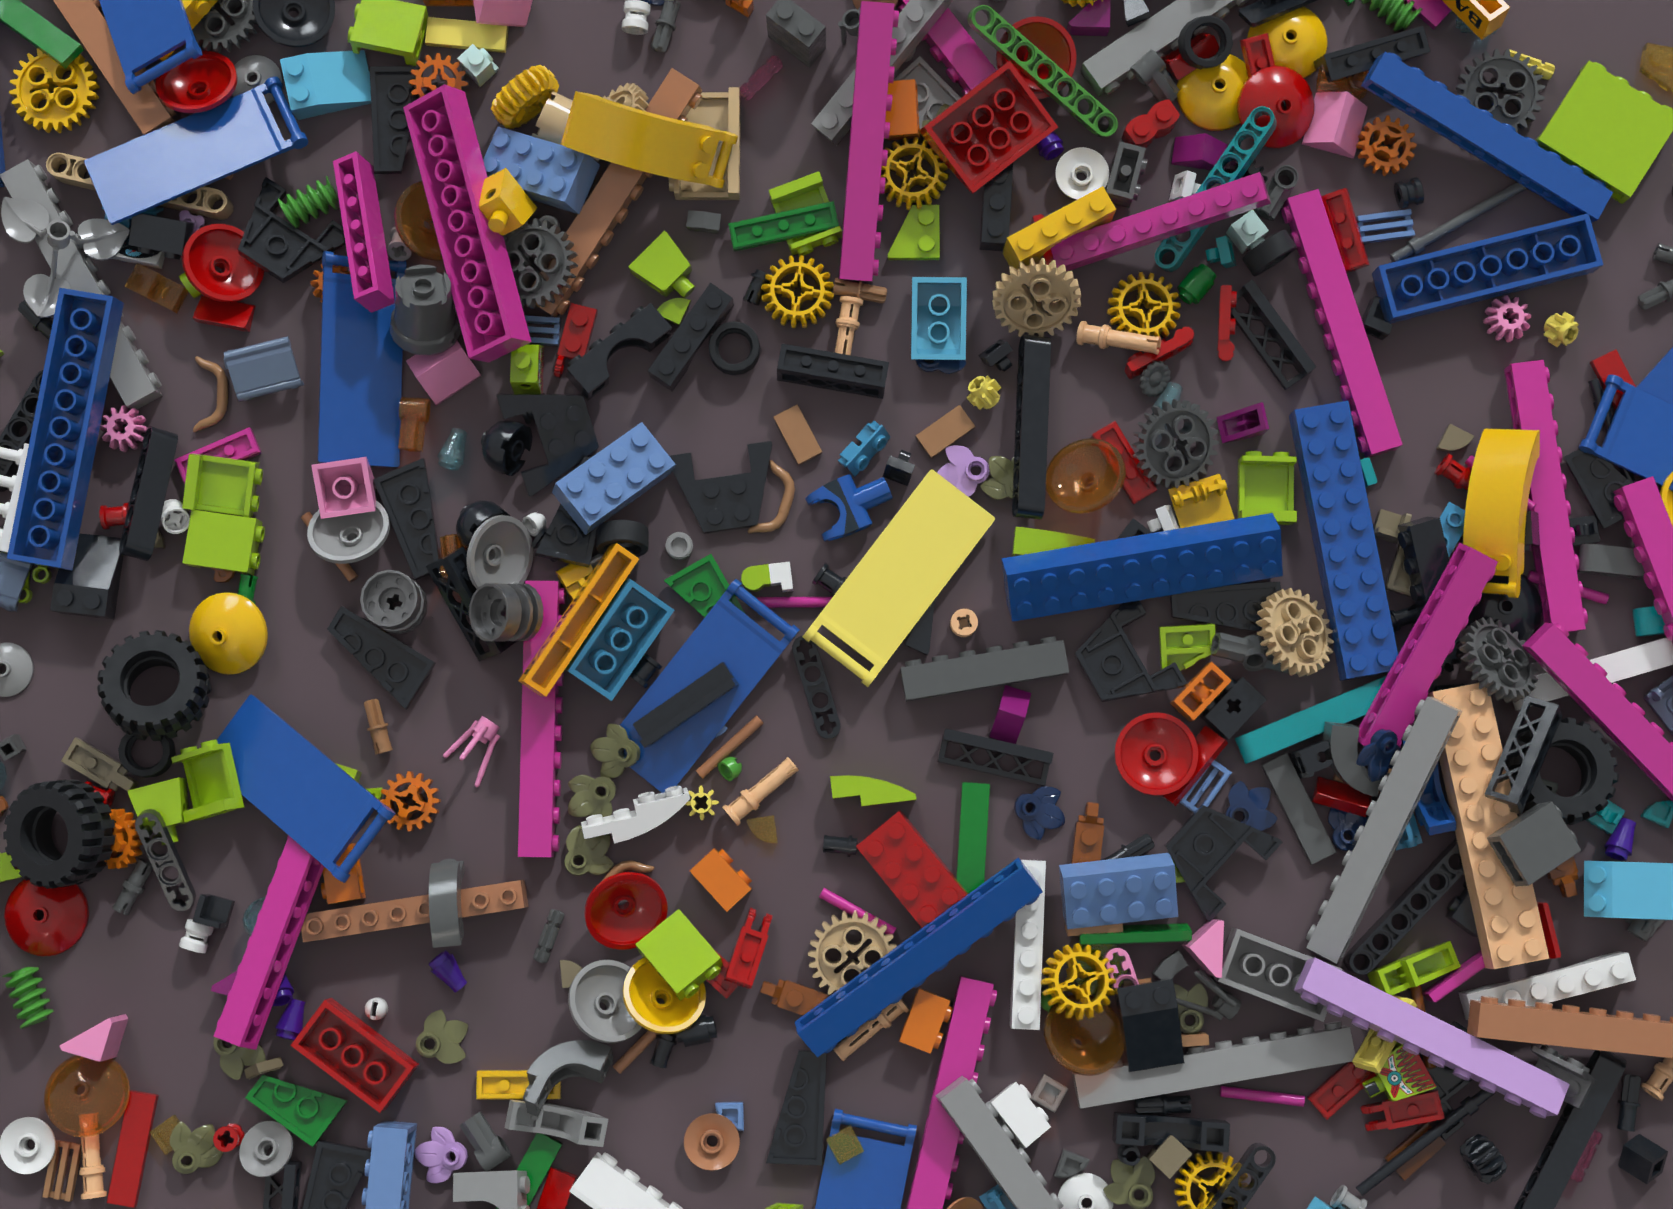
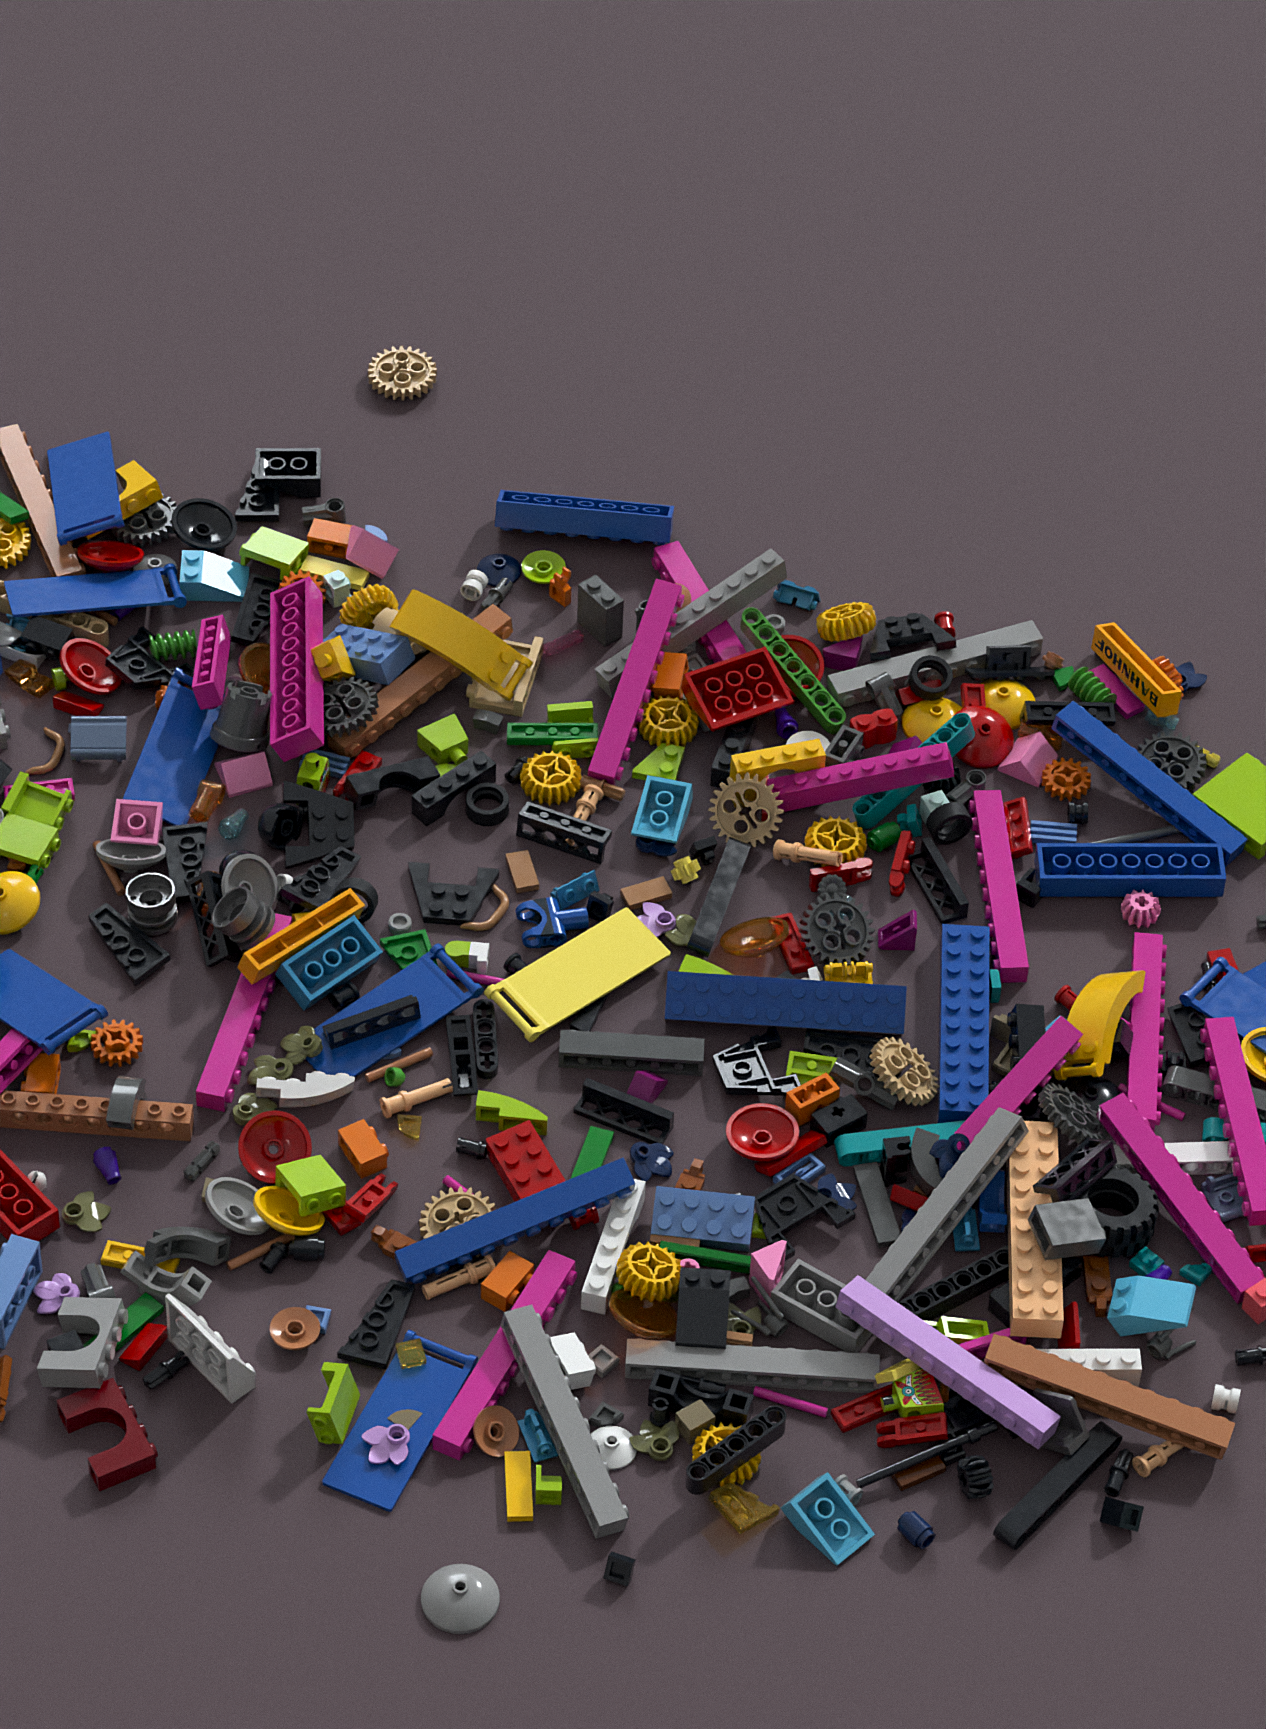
camera: 10 degrees right, 35 degrees down
medium nougat axle [364,699,393,755] -> none
bright pink plant [443,716,500,787] -> none
medium blue brick [552,422,676,535] -> none
light yellow gear [685,786,719,820] -> none
light nougat wheel [950,609,978,637] -> none
lime panel [1238,451,1297,525] -> none
dark tan tile [1436,424,1474,452] -> none
light yellow gear [1544,312,1579,347] -> none
clear pink axle [1570,1130,1603,1183] -> none
none -> black slope [446,1015,478,1096]

